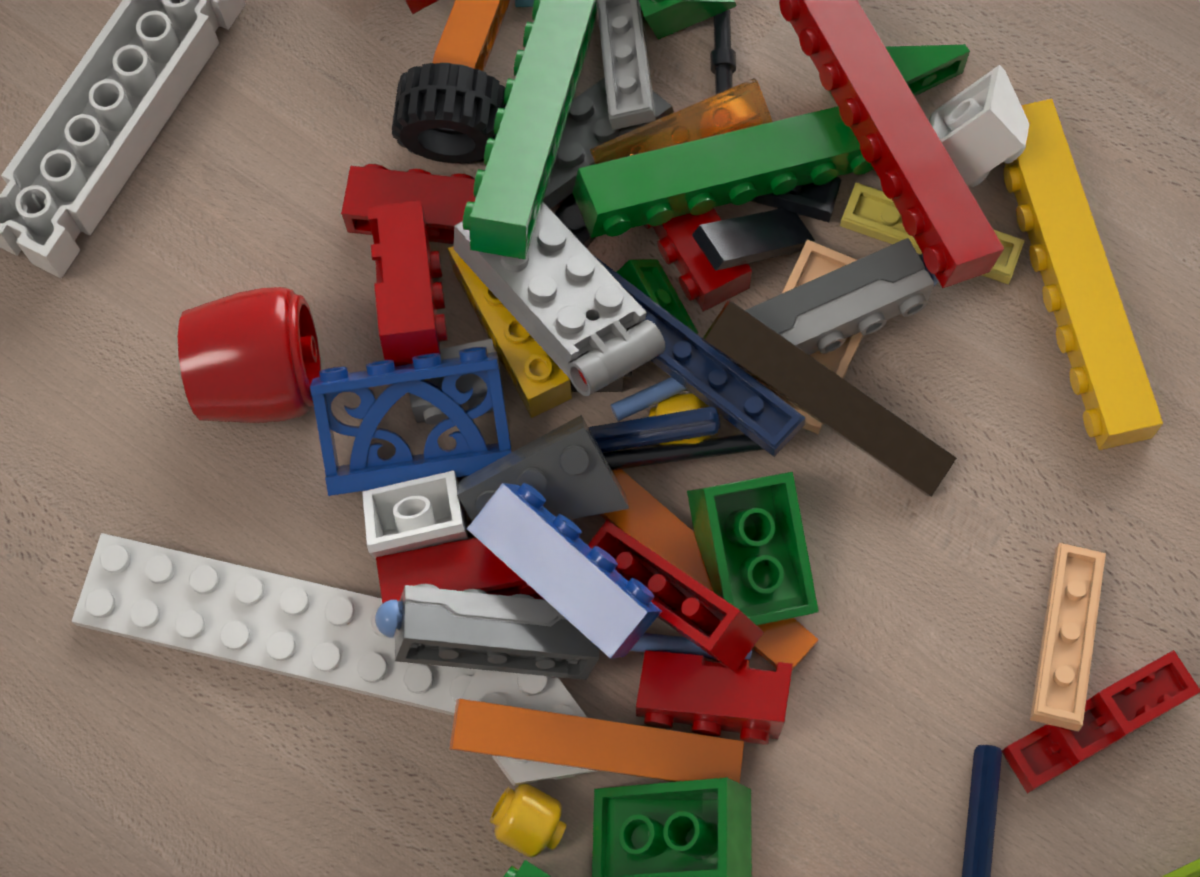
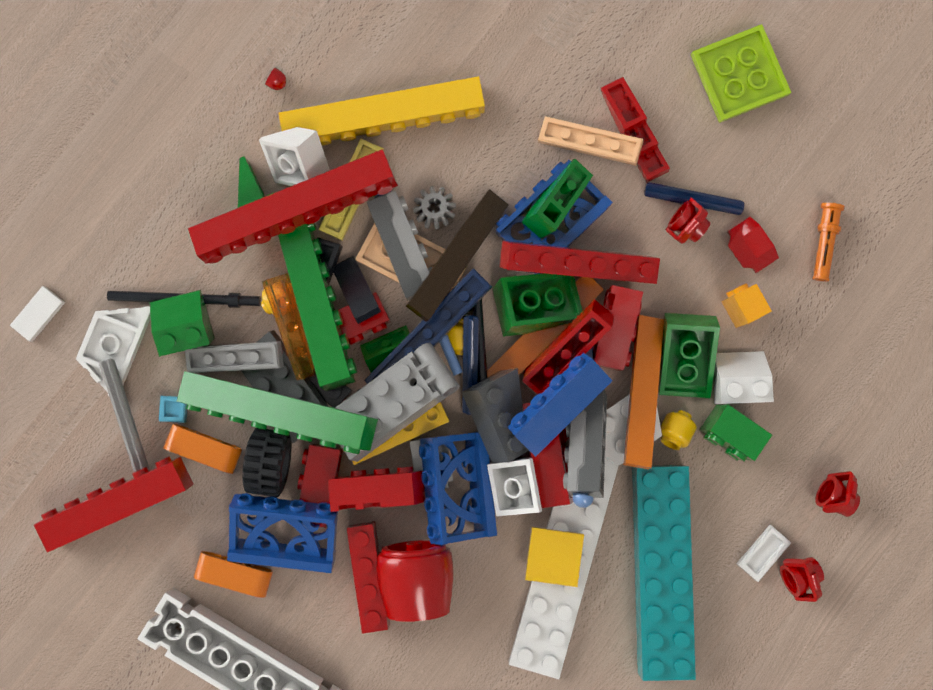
camera: 90 degrees left, 15 degrees up
none -> orange beam [193,551,273,598]
none -> blue fence [227,493,338,573]
none -> red hinge [265,68,286,90]
none -> red brick [347,521,390,634]
none -> light grey gear [413,186,456,230]
none -> blue fence [496,159,613,274]
none -> red brick [499,241,660,284]
none -> green slope [522,159,593,239]
none -> yellow tile [525,527,584,587]
none -> teal brick [632,465,696,681]
none -> red piece [665,197,710,244]

